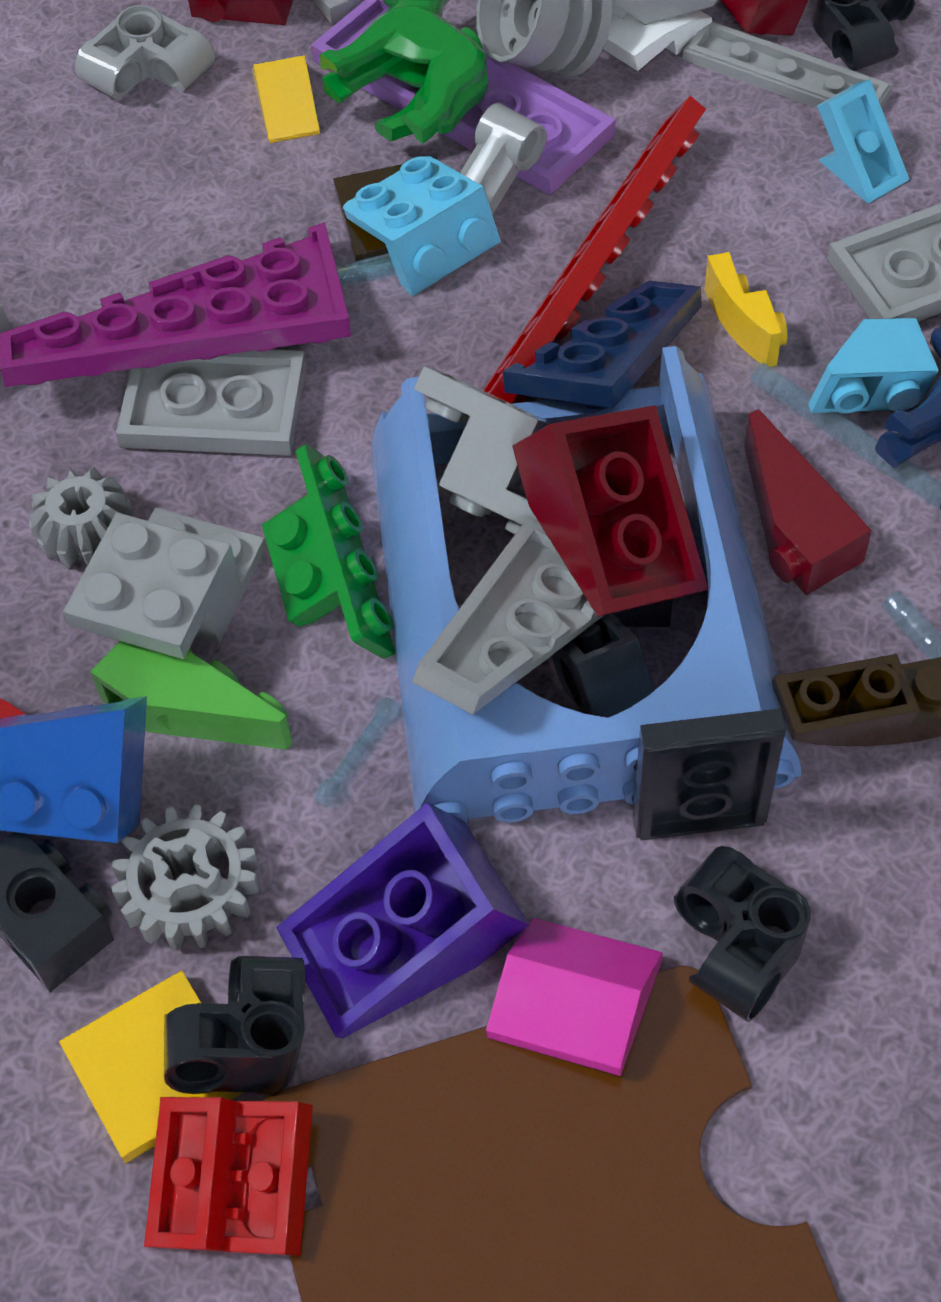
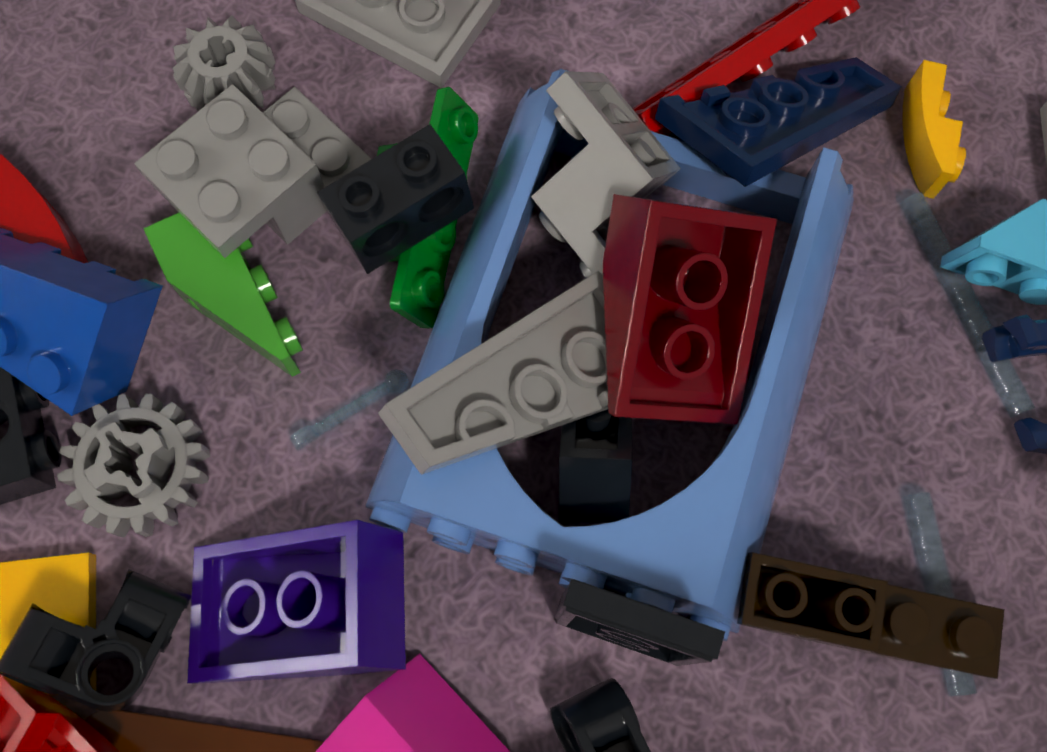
camera: 20 degrees right, 15 degrees up
dark red slope [744,409,872,595] -> none
none -> black brick [317,124,474,274]

